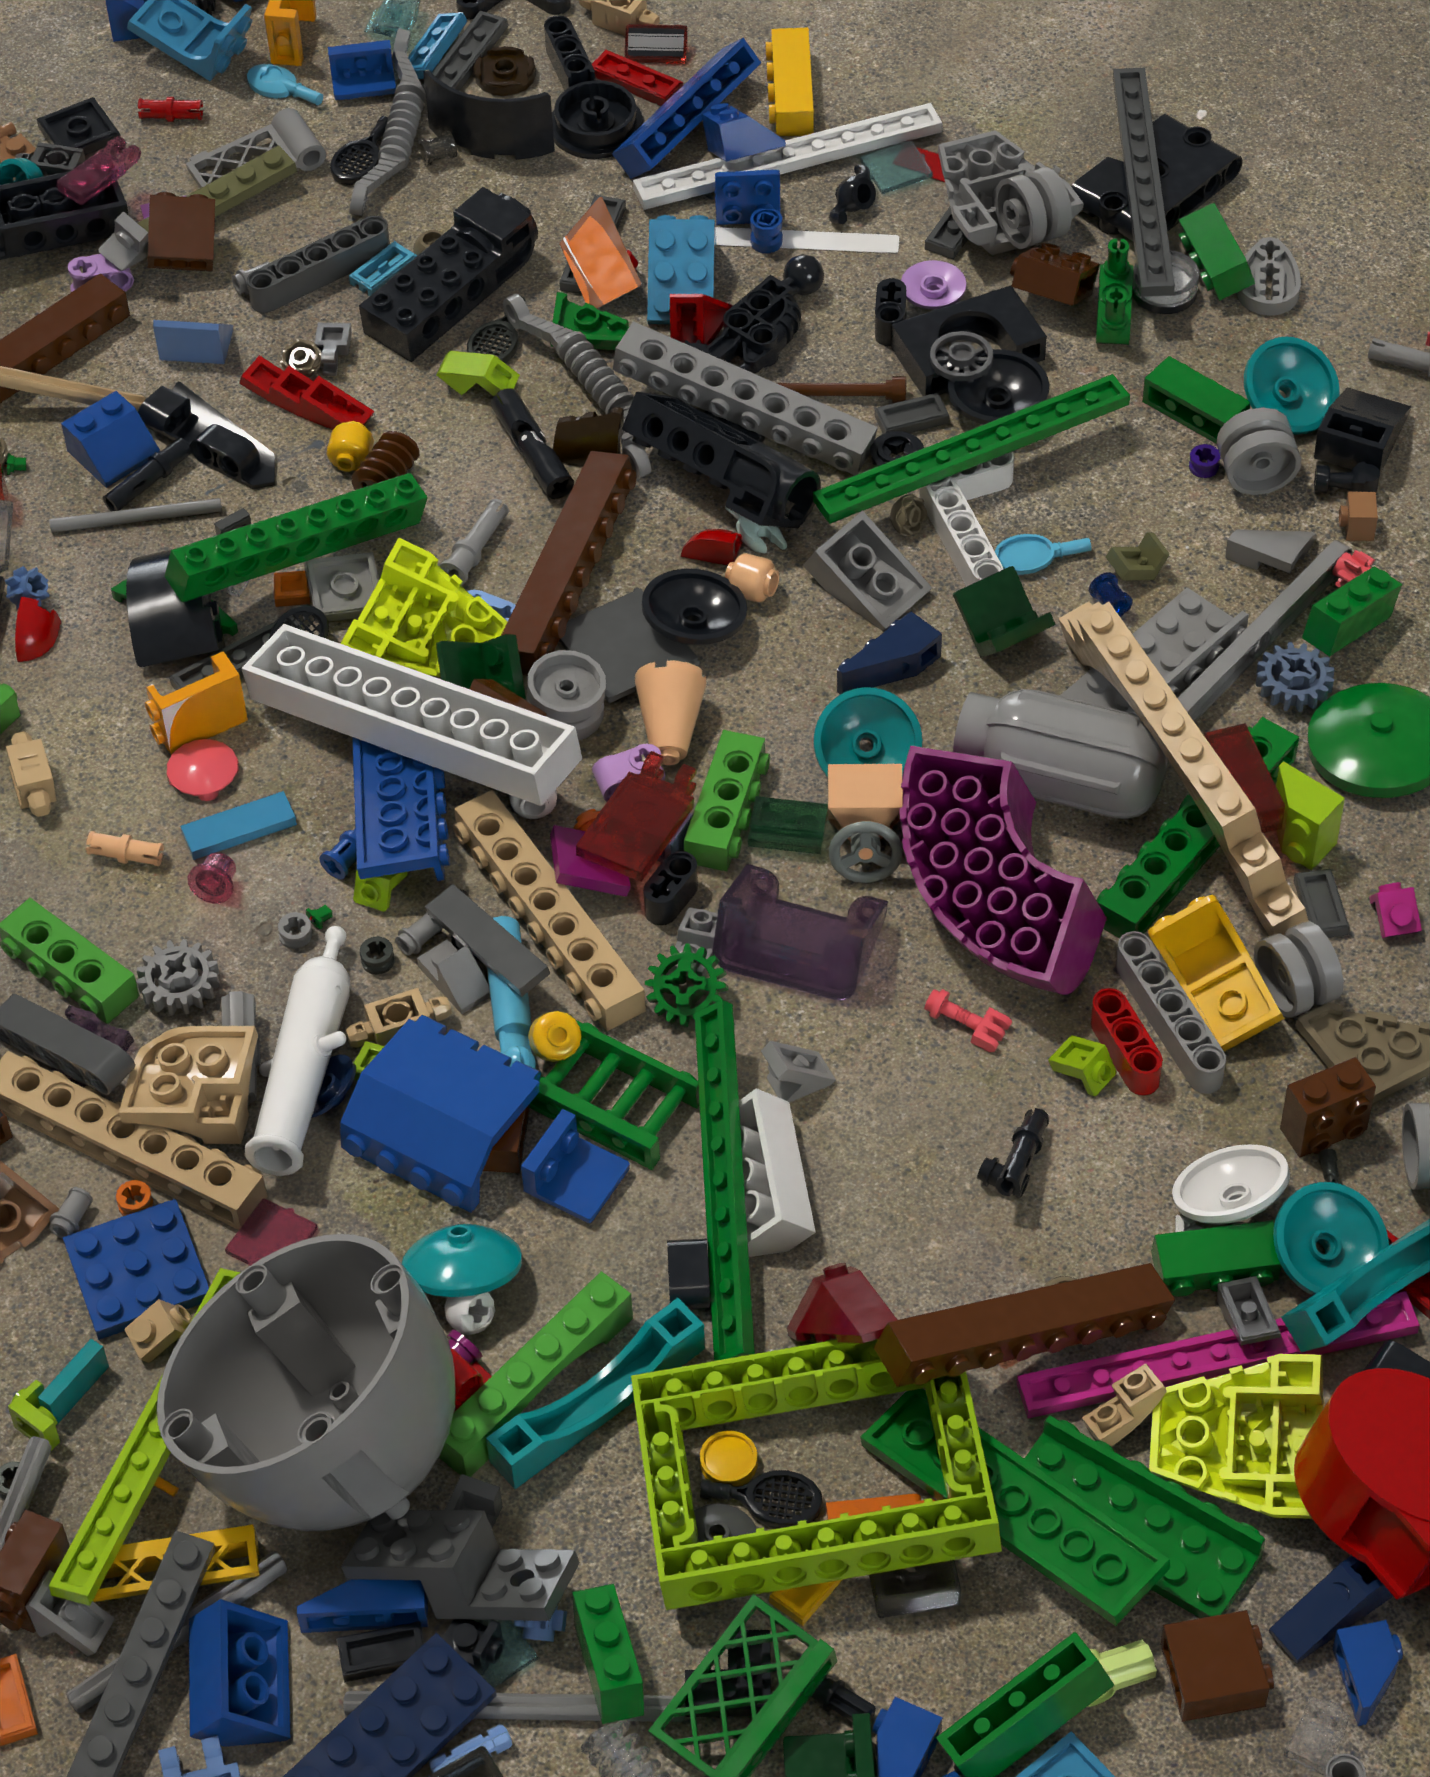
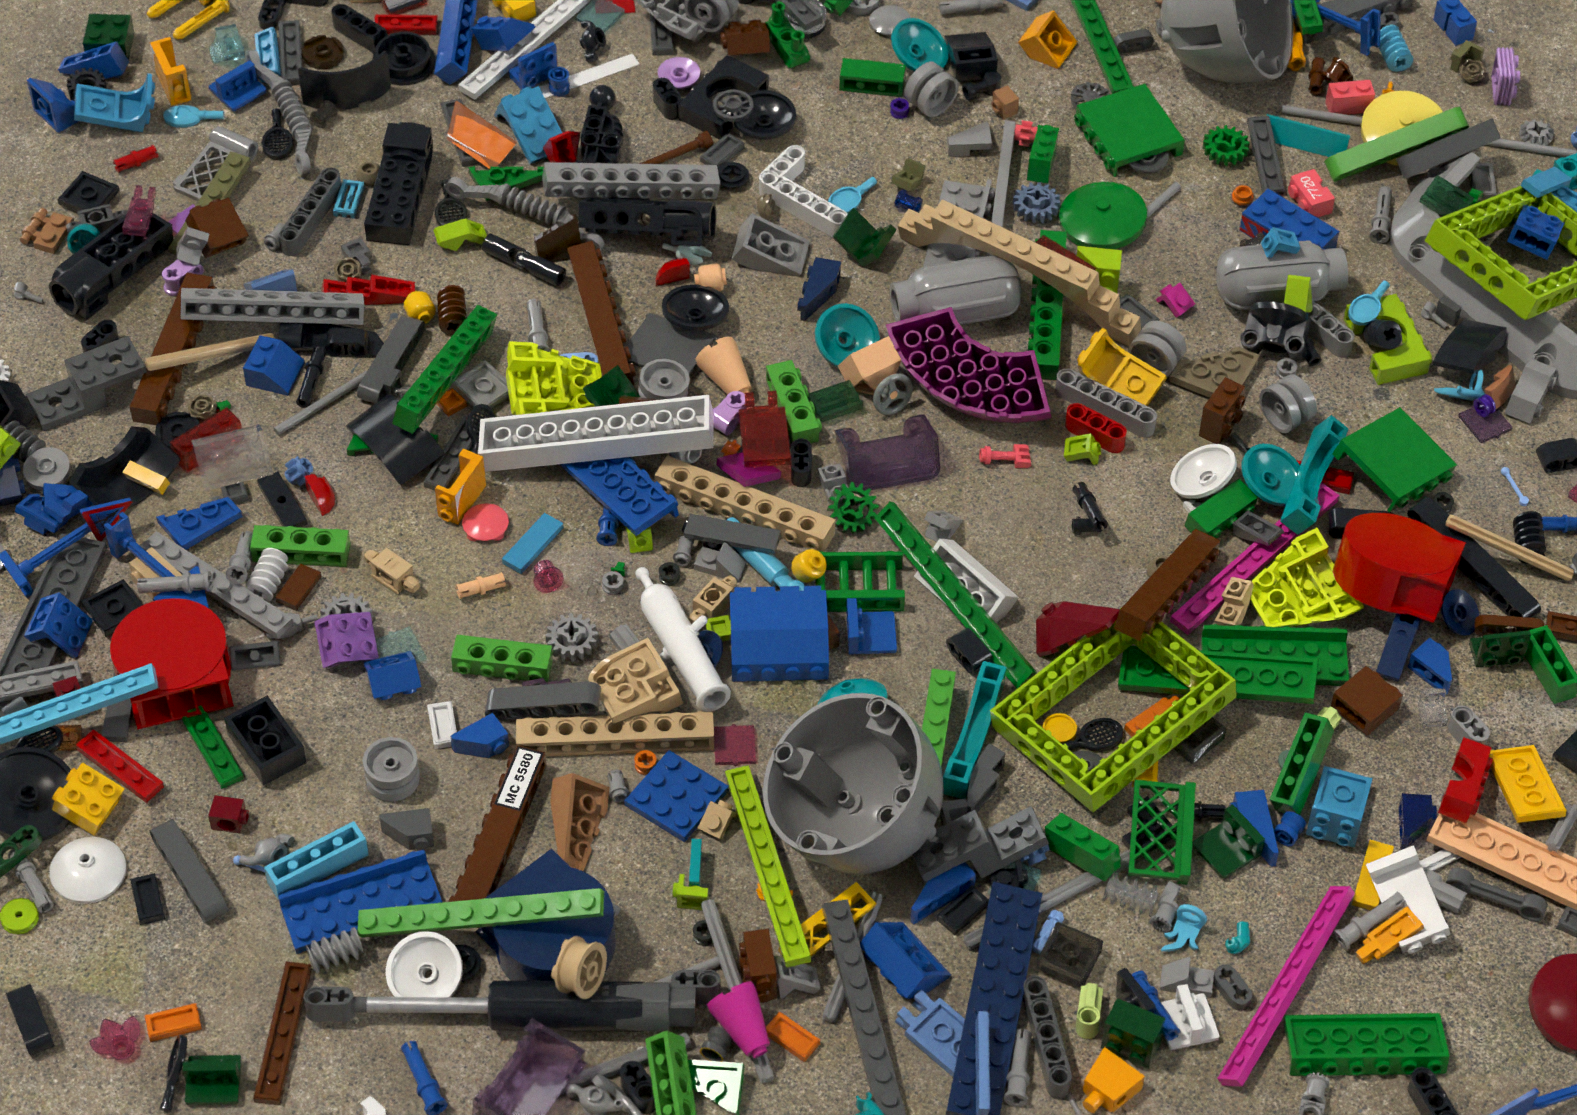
camera: 35 degrees left, 0 degrees up
green plate [813,374,1130,524] -> none
none -> light grey brick [181,288,364,325]
none -> dark grey beam [357,315,425,404]
none -> light grey dish [870,5,911,39]
none -> dark grey slope [967,743,1005,813]

